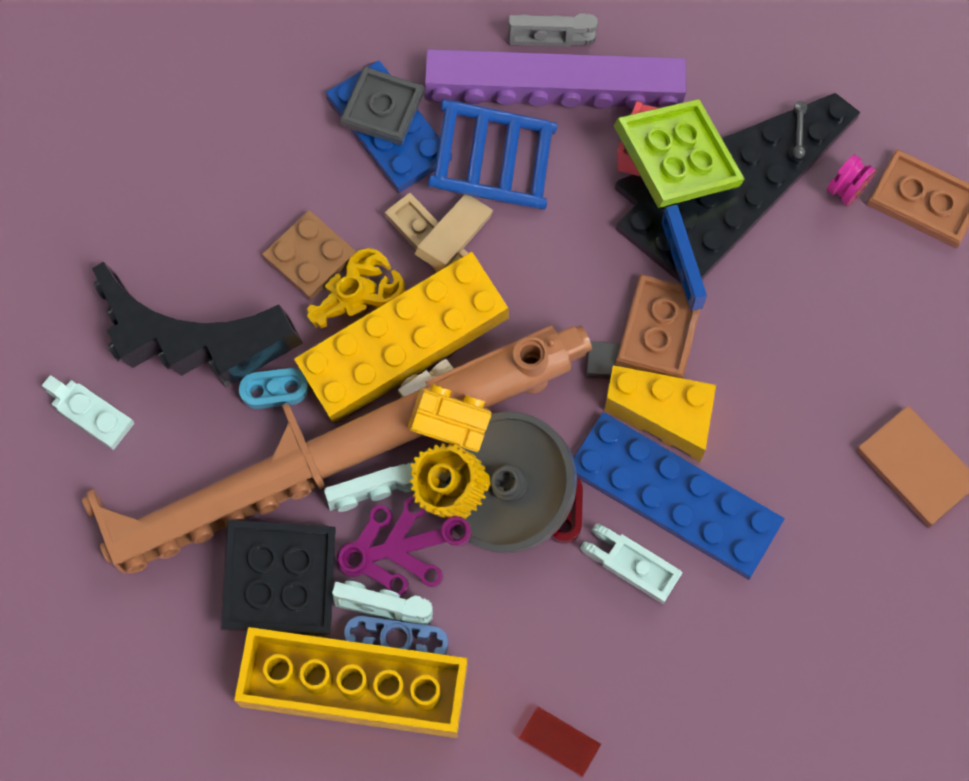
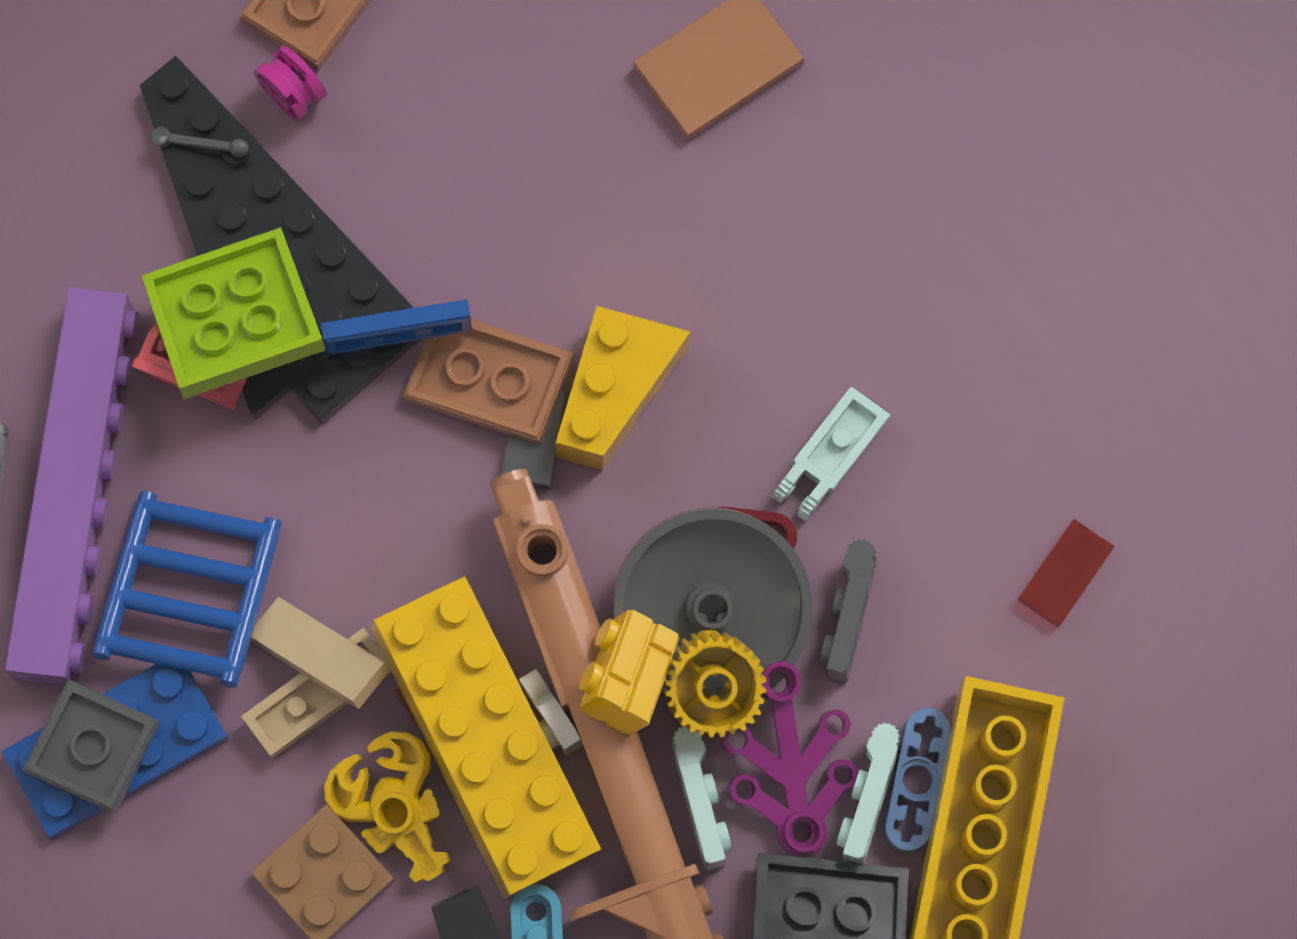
camera: 90 degrees left, 5 degrees up
blue plate [573,412,785,580] -> none
none -> dark grey hinge [820,539,876,684]

